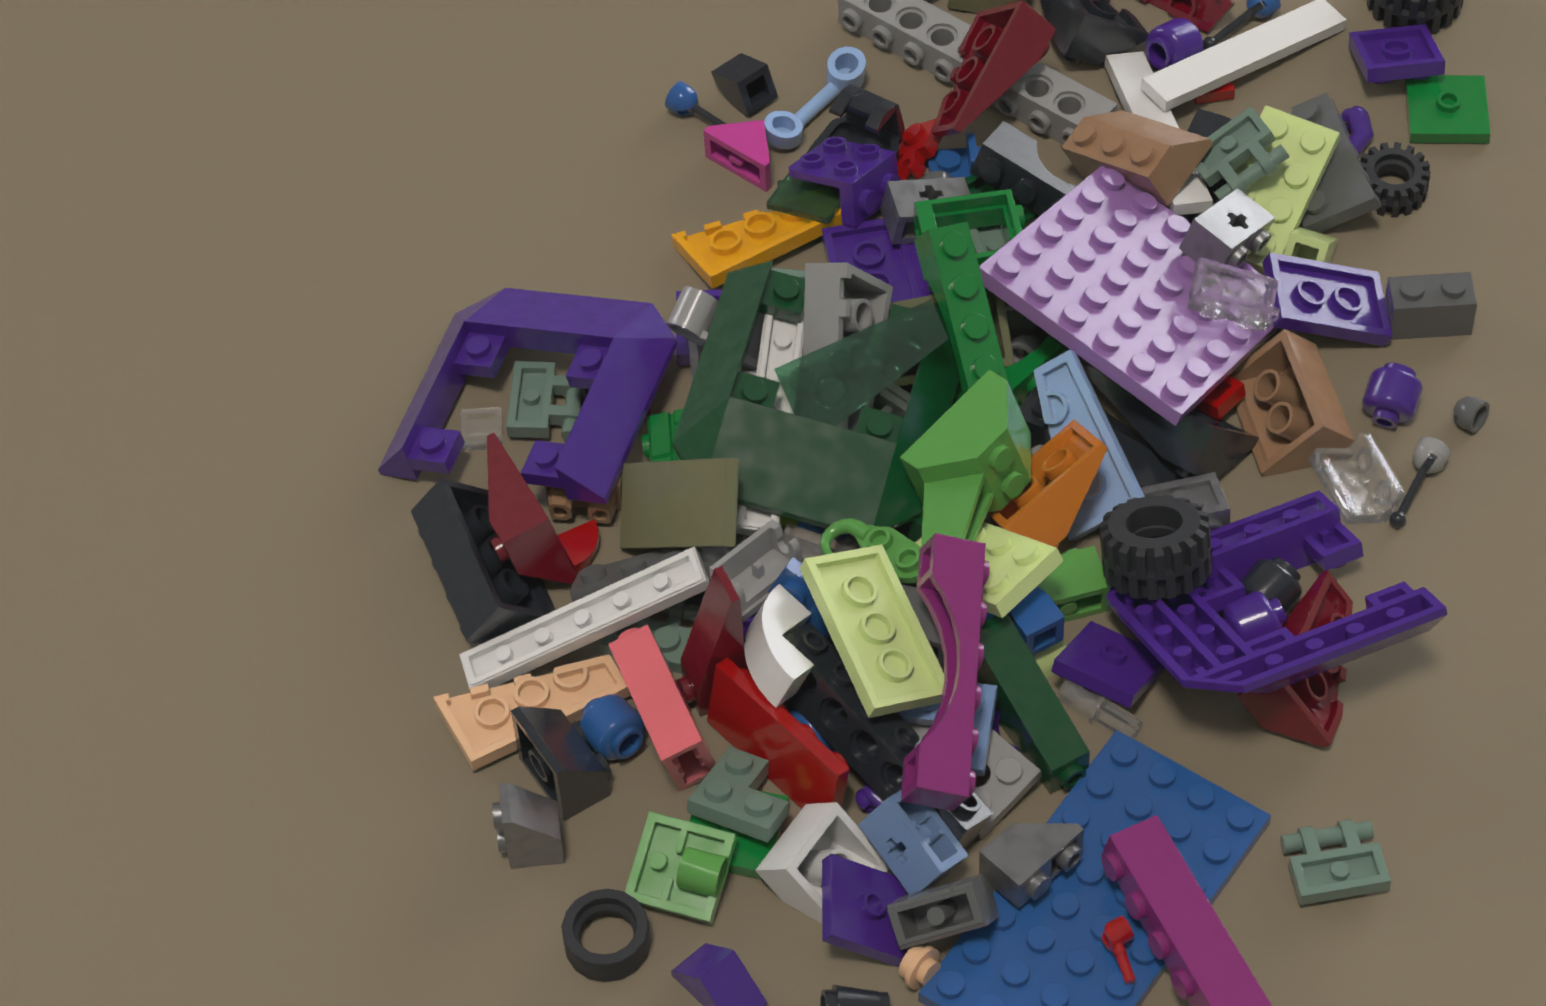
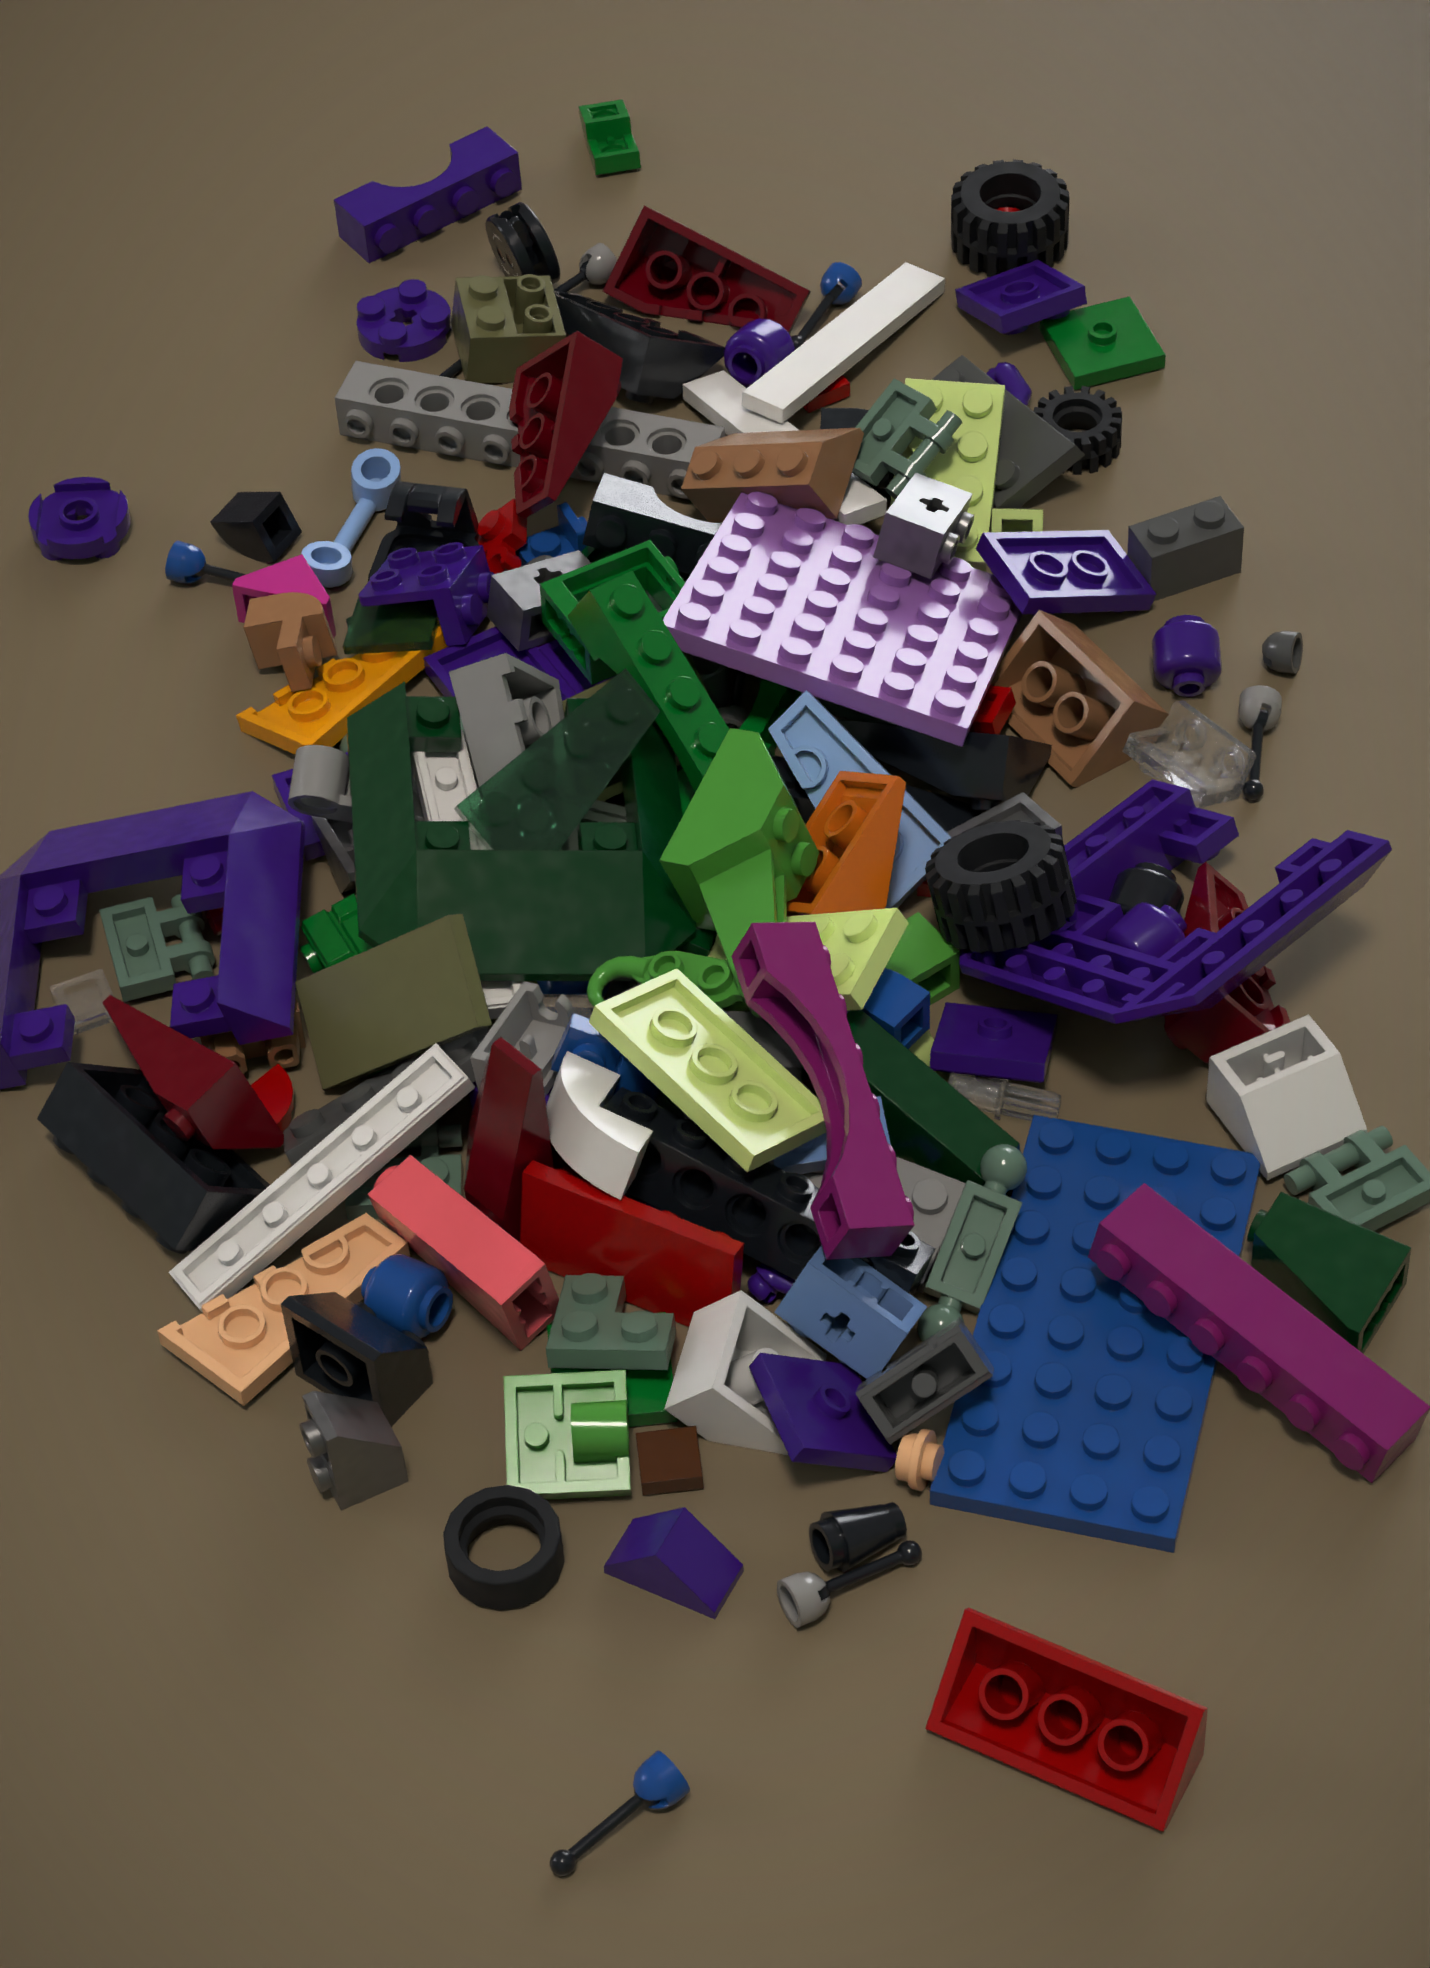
camera: 20 degrees left, 5 degrees down
flat silver slope [979,823,1084,909] -> none
red hand [1102,916,1136,985] -> none
clear bracket [1187,257,1280,331] -> none
none -> dark purple plate [28,477,131,561]
none -> medium nougat brick [243,592,338,692]
none -> reddish brown tile [636,1426,704,1496]
none -> sand green plate [917,1144,1027,1342]
none -> white slope [1206,1014,1367,1180]
none -> dark green slope [1247,1192,1411,1354]

